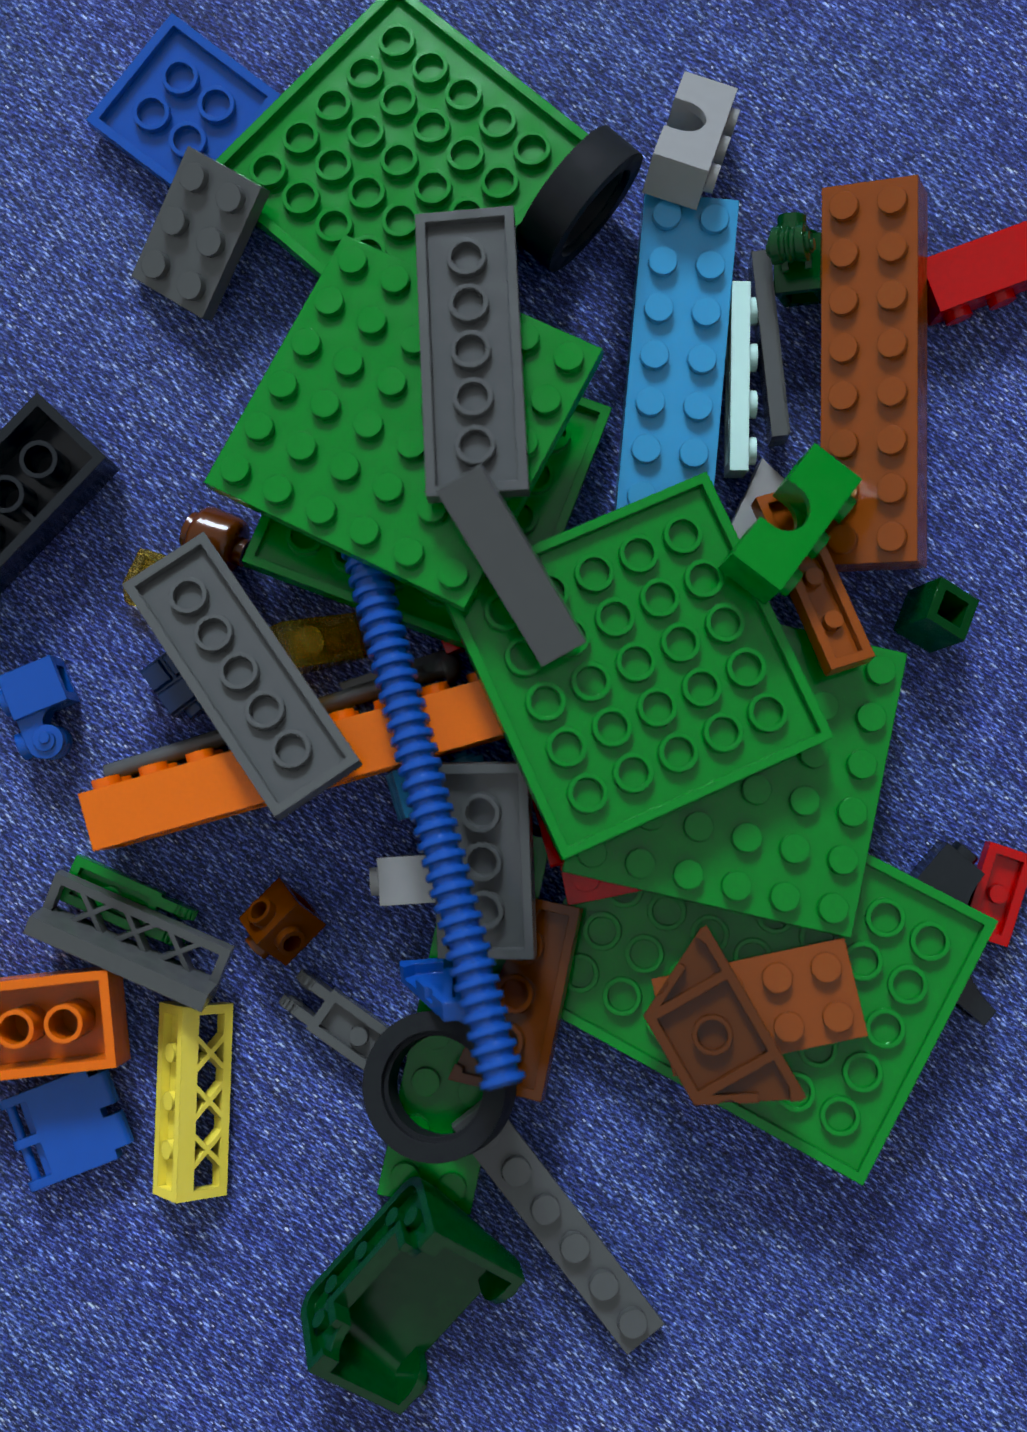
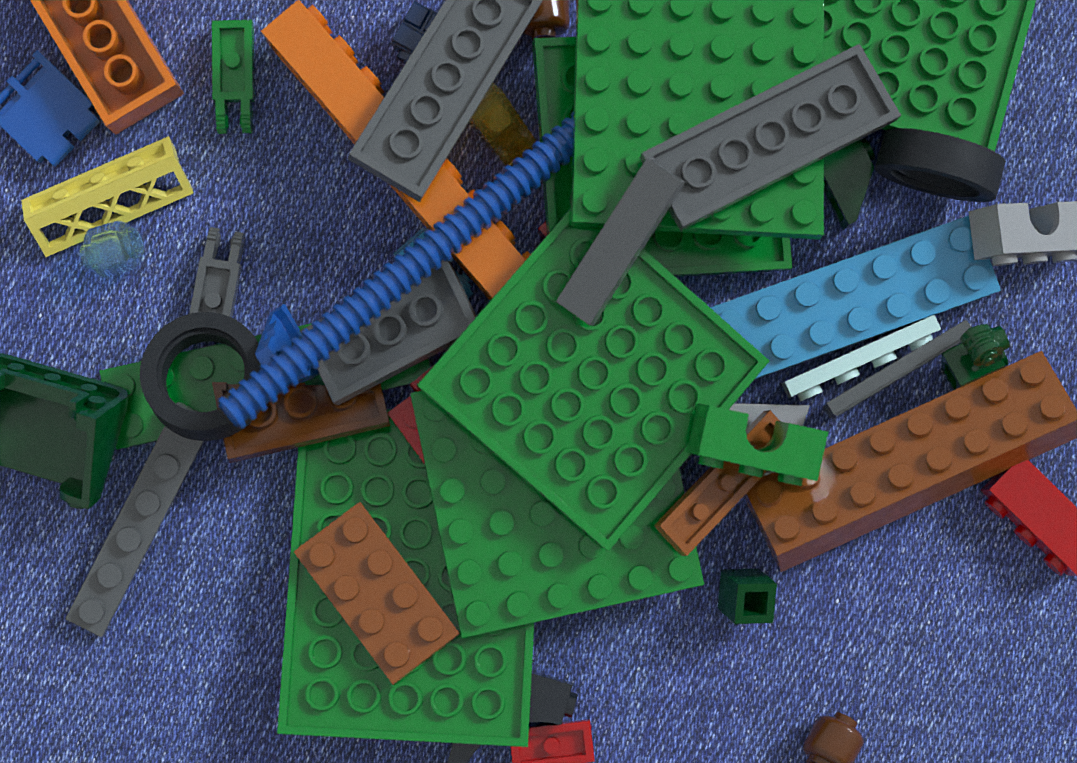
camera: 60 degrees right, 0 degrees up
dark grey fence [23,869,235,1012] -> none
dark grey bar [103,650,462,777] -> none
reddish brown brick [238,878,326,966] -> none
light grey brick [369,854,436,906] -> none
reddish brown wing [643,925,807,1105] -> none
none -> clear light blue head [80,220,144,278]
none -> dark green slope [824,138,875,230]

